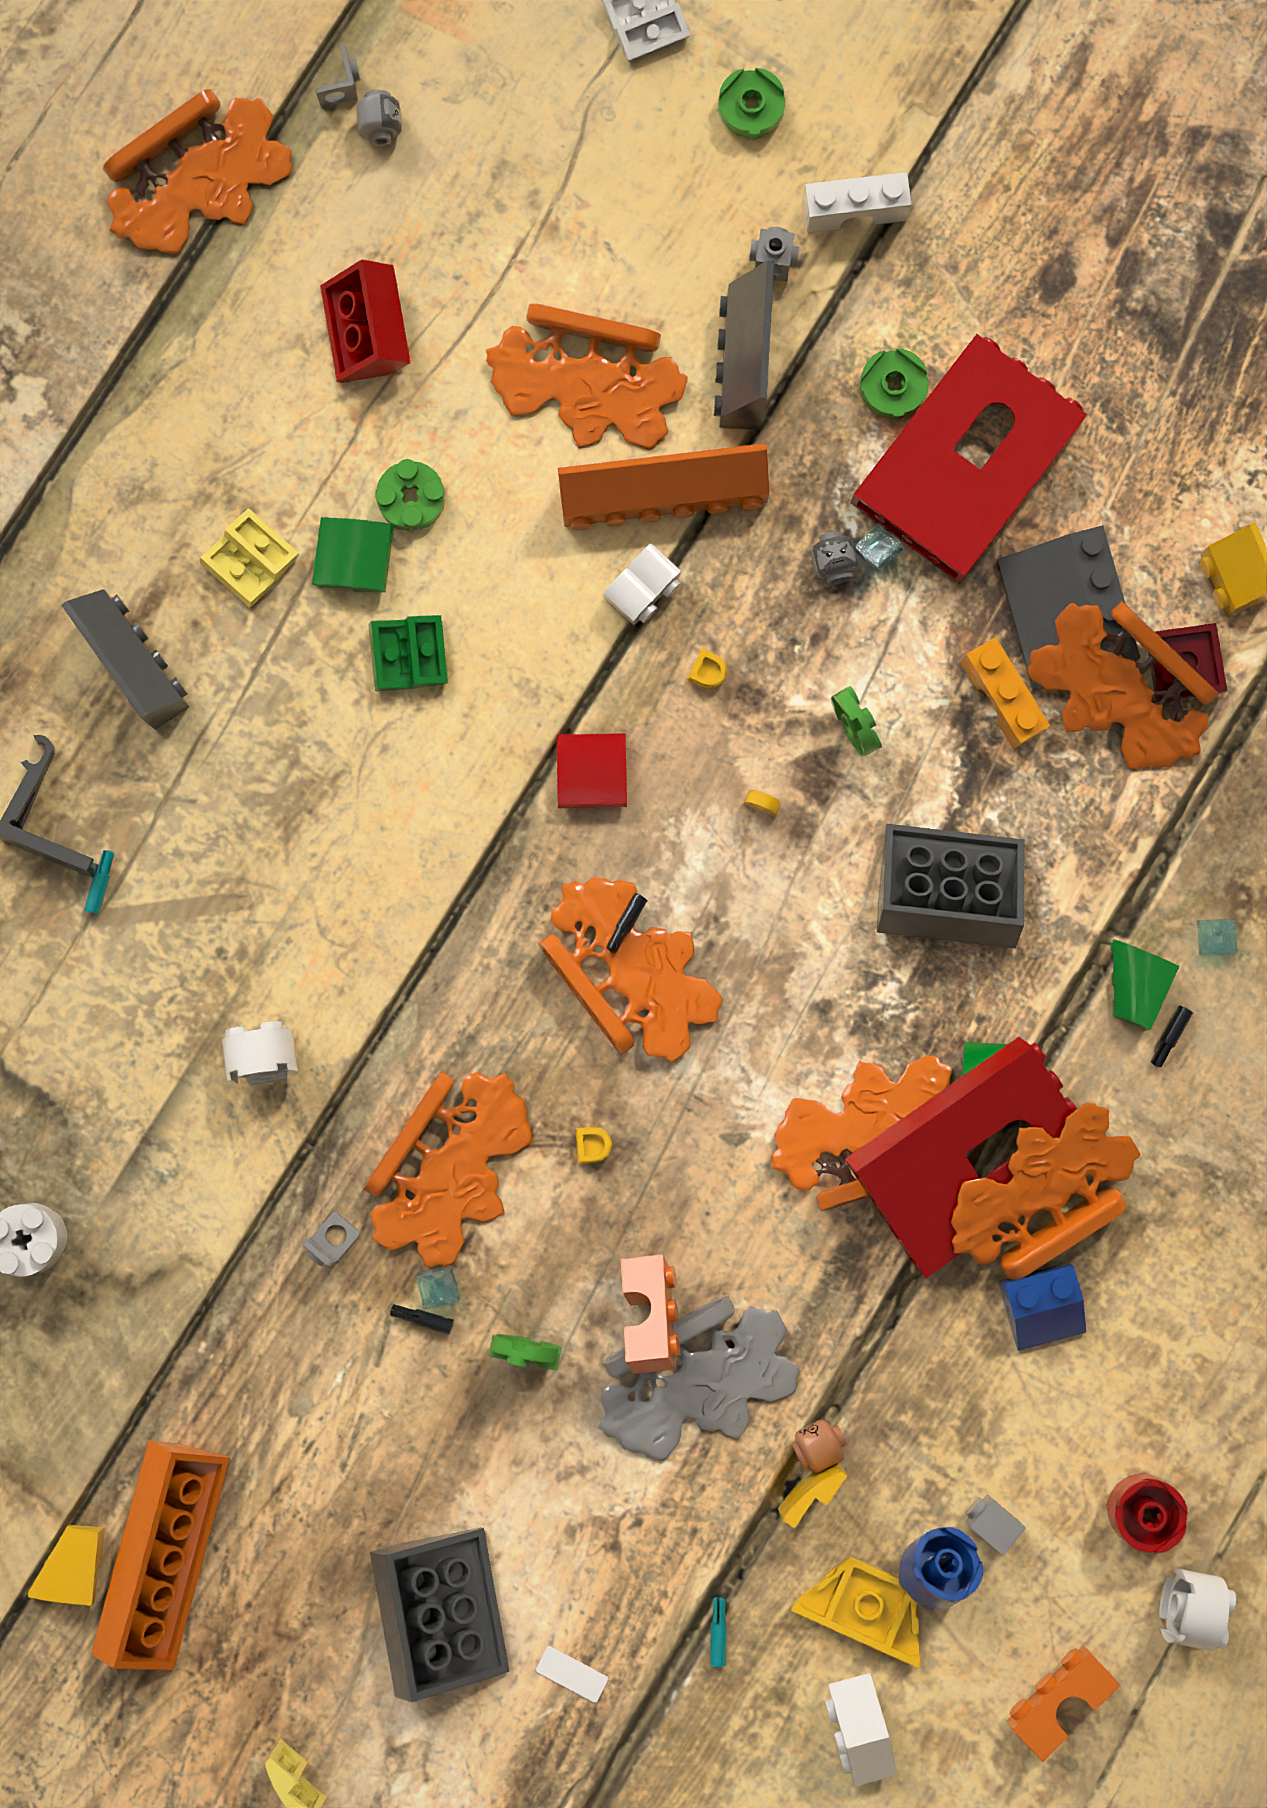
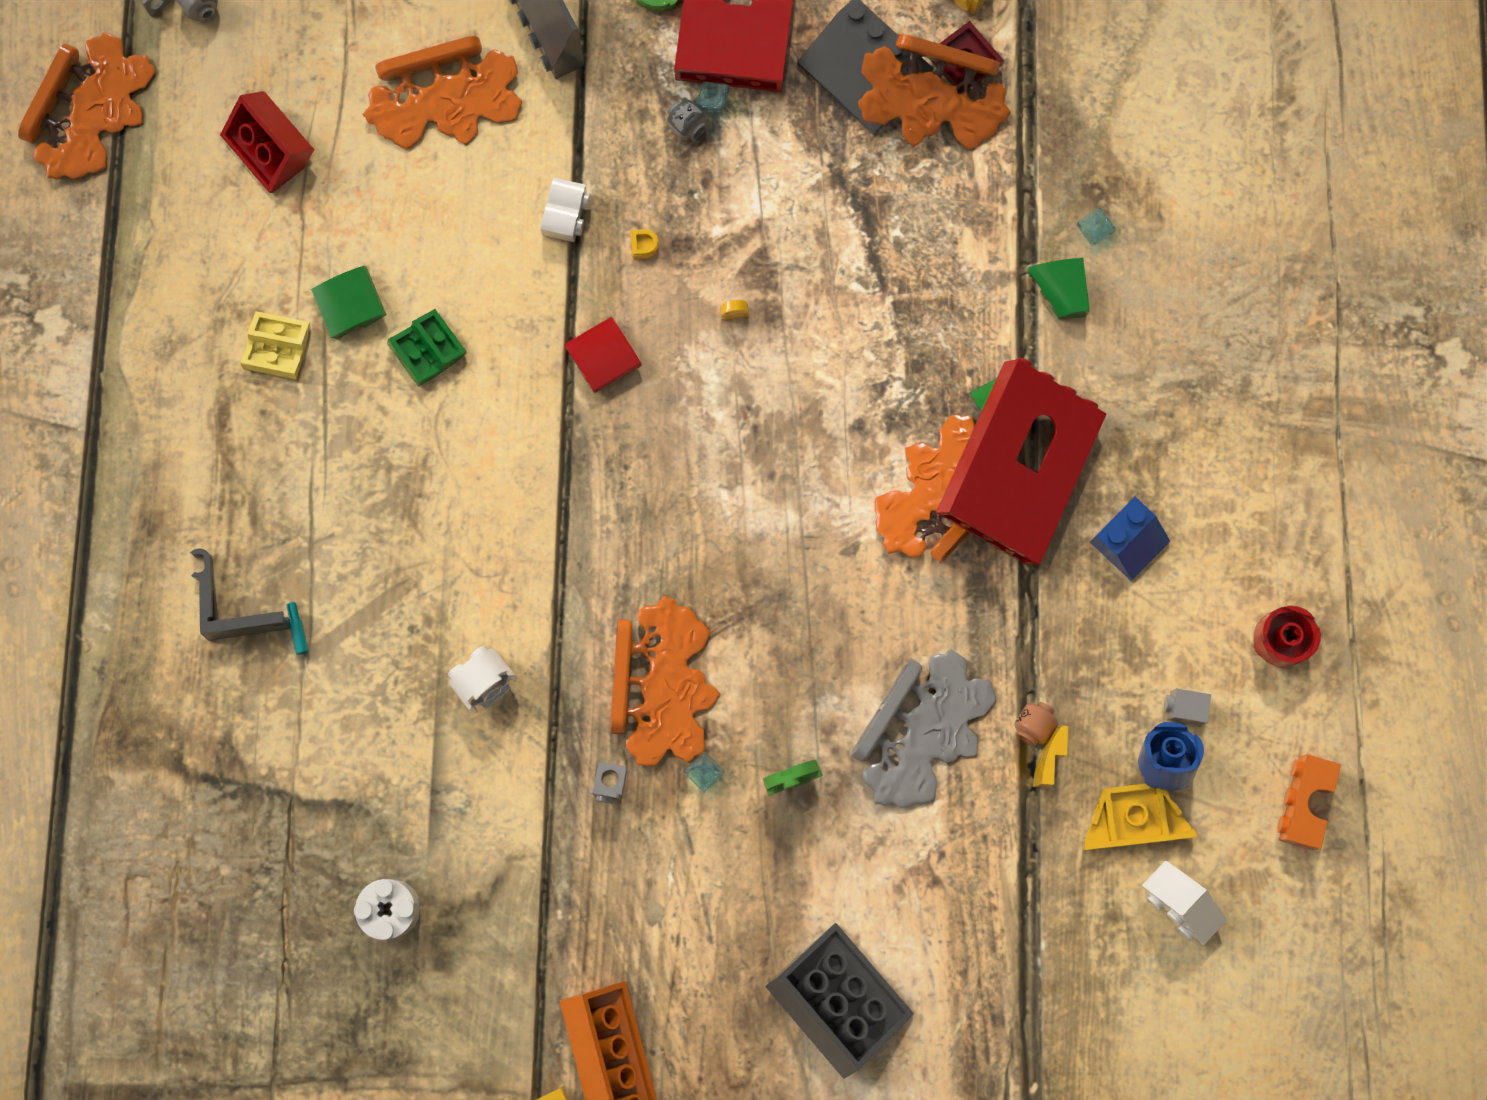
camera: 30 degrees left, 5 degrees down
dark grey slope [61,589,189,730] -> none
bright green plate [375,459,445,531] -> none
black piece [390,1304,454,1335] -> none
white sticker [536,1646,608,1703] -> none
orange plant [538,877,722,1063] -> none
orange slope [558,443,769,530] -> none
yellow tile [576,1127,612,1164] -> none
black piece [606,893,648,953] -> none
arch [621,1254,680,1374] -> none
teal pin [710,1597,727,1667] -> none
bright green plate [831,686,882,756] -> none
dark grey slope [877,824,1025,949] -> none
orange plant [951,1102,1140,1280] -> none
light orange arch [960,637,1050,750] -> none
black pin [1151,1005,1193,1067] -> none
white brick [1159,1568,1236,1651] -> none

